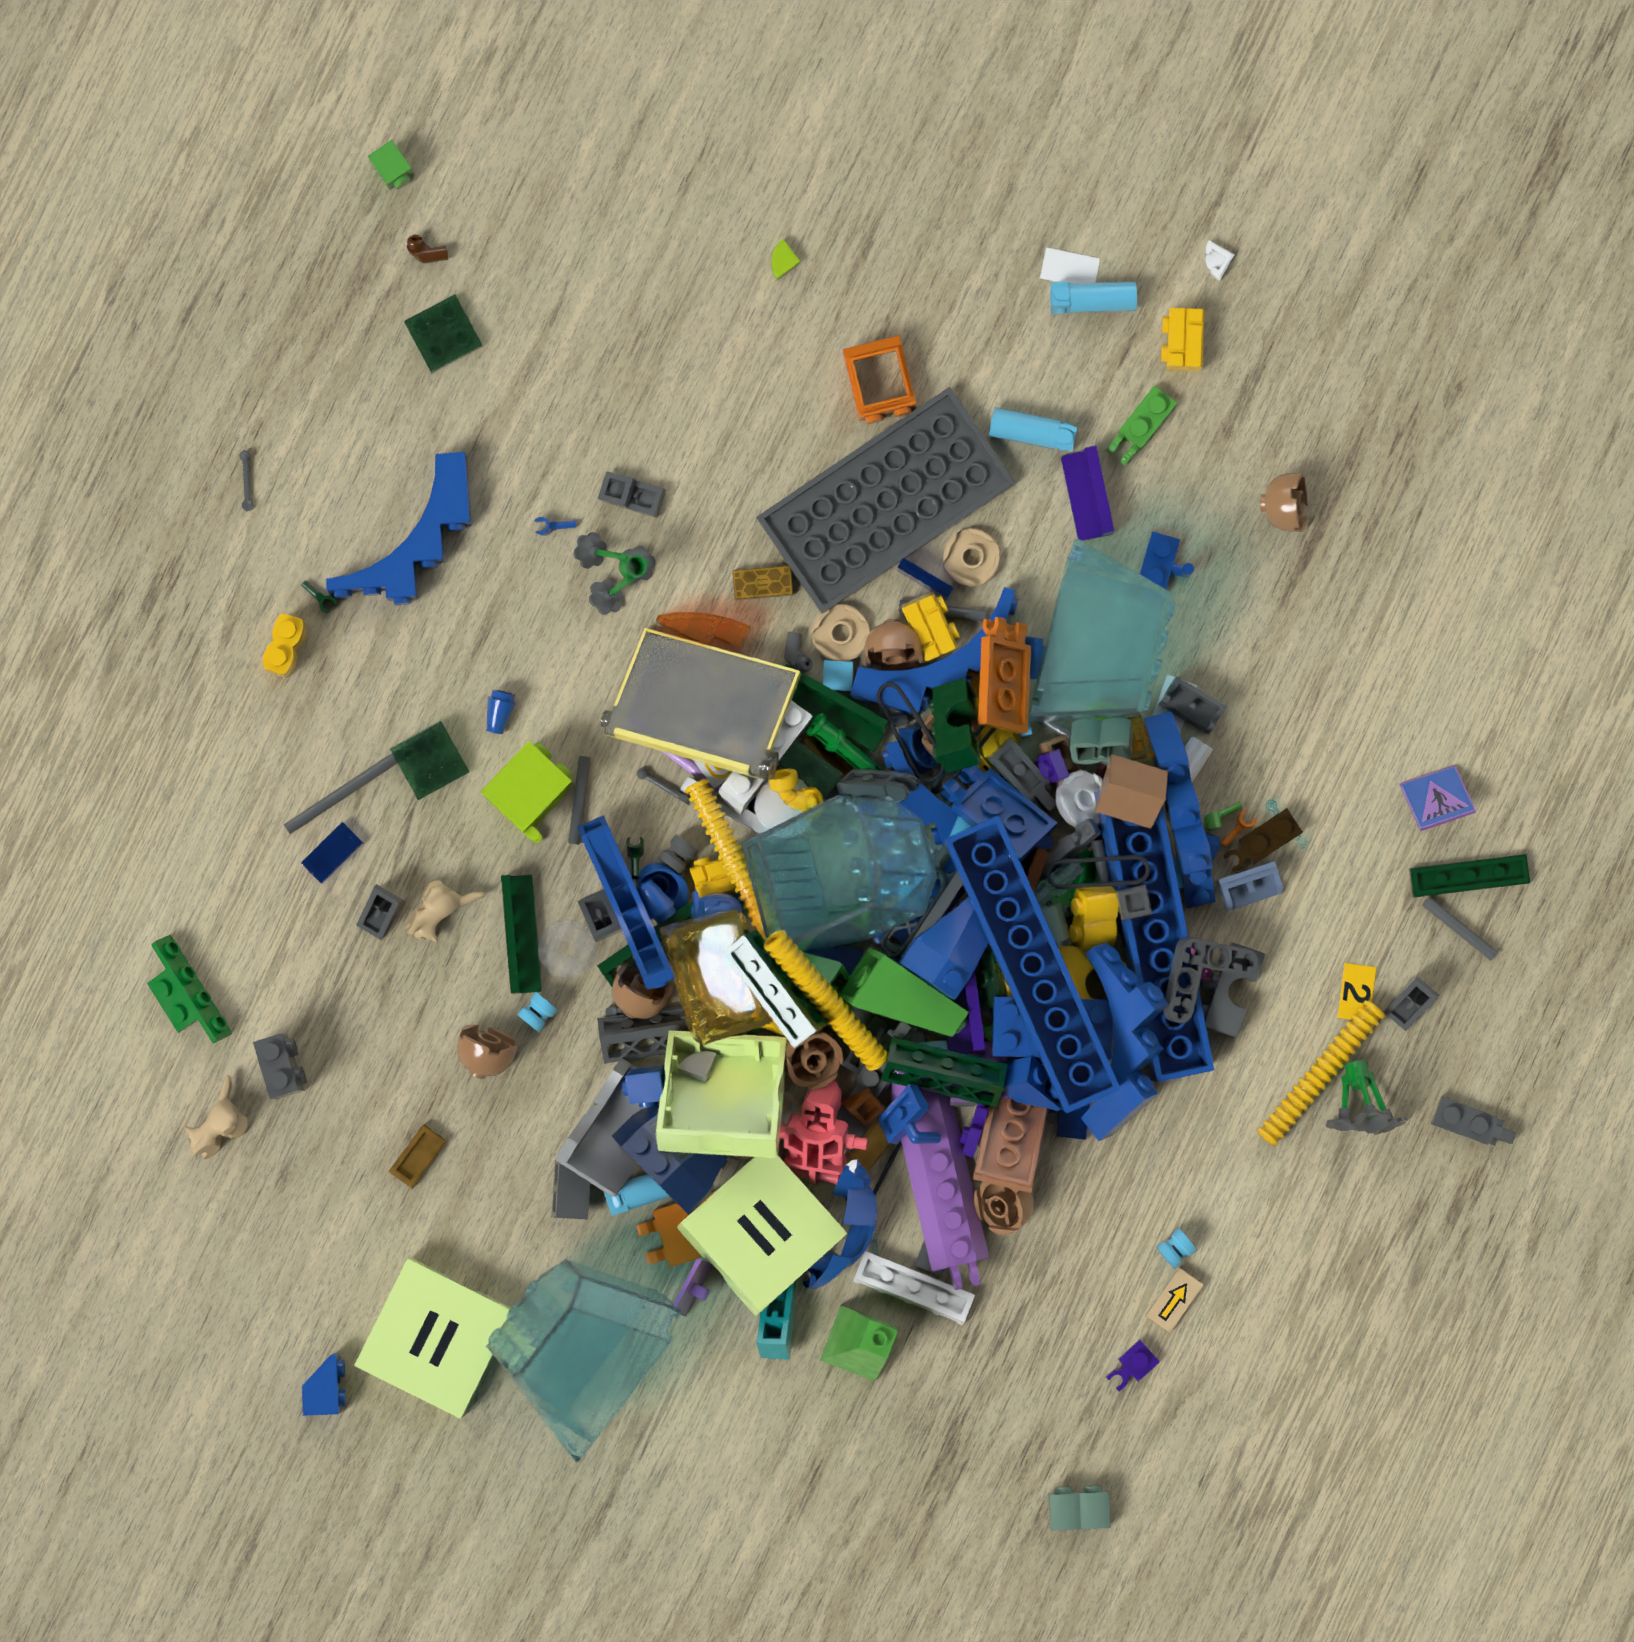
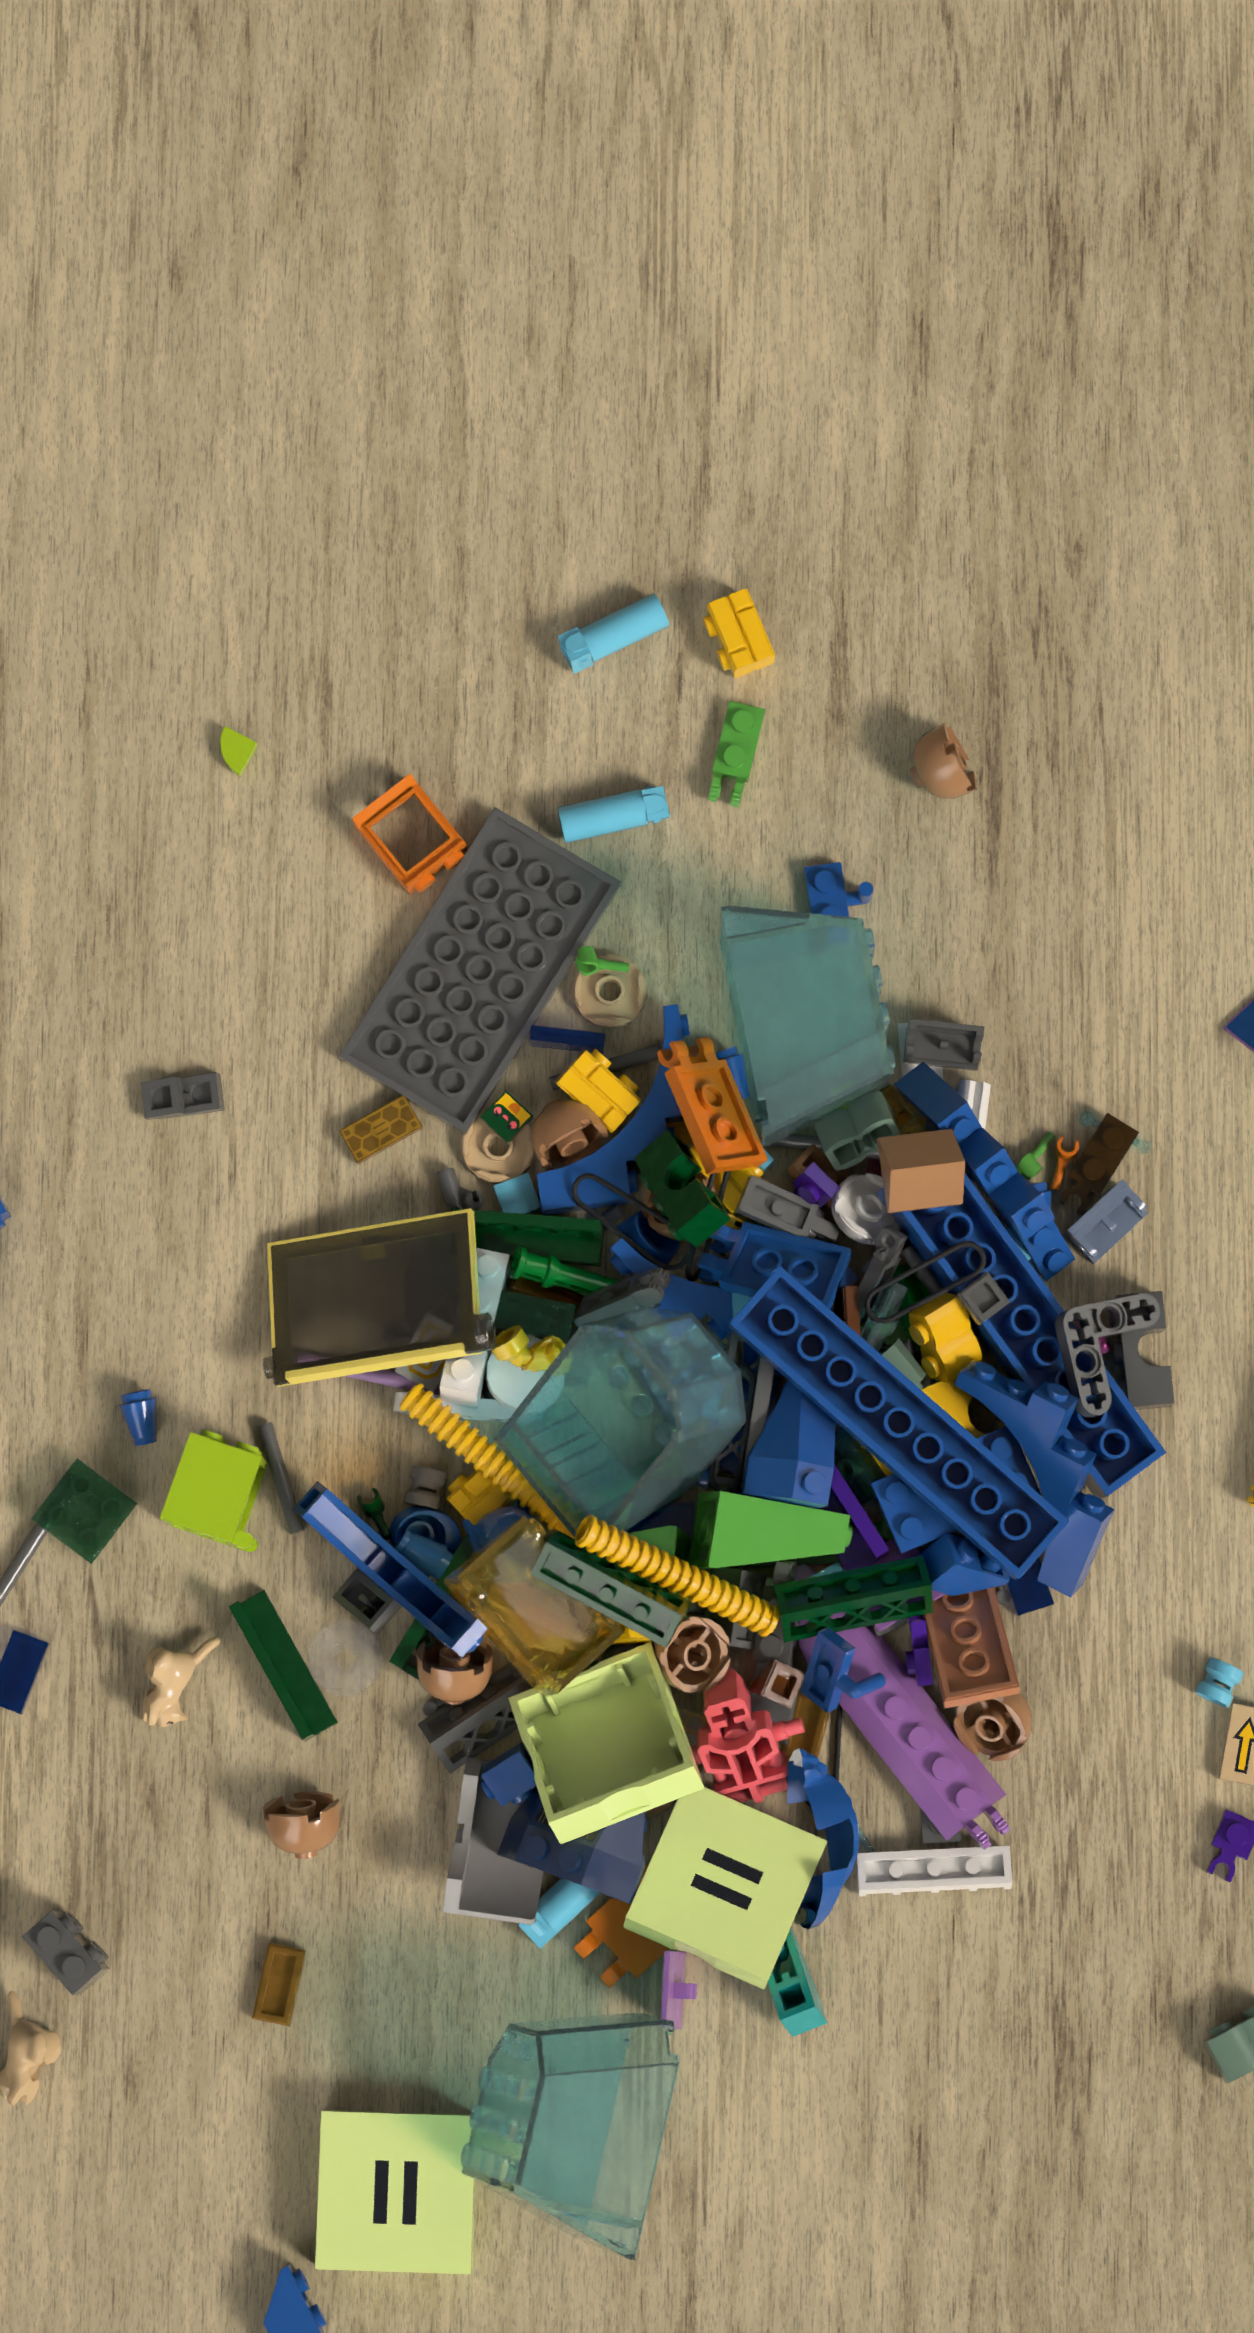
camera: 20 degrees left, 5 degrees down
dark grey slope [356,884,405,940] -> none
medium azure wheel [517,992,558,1033] -> none
blue hand [534,517,576,536] -> none
dark grey hinge [551,1160,590,1220] -> none
dark grey plant [574,532,656,615] -> none
dark grey hinge [637,768,690,805] -> none
clear orange slope [656,612,751,650] -> none
light grey tile [678,1051,717,1082] -> none
bright green slope [820,1305,898,1381] -> none
white sticker [1040,247,1100,283] -> none
dark purple panel [1061,446,1114,541] -> none
white tile [1205,240,1235,281] -> none
none -> dark green tile [480,1091,533,1144]
none -> bright green hand [575,946,629,976]

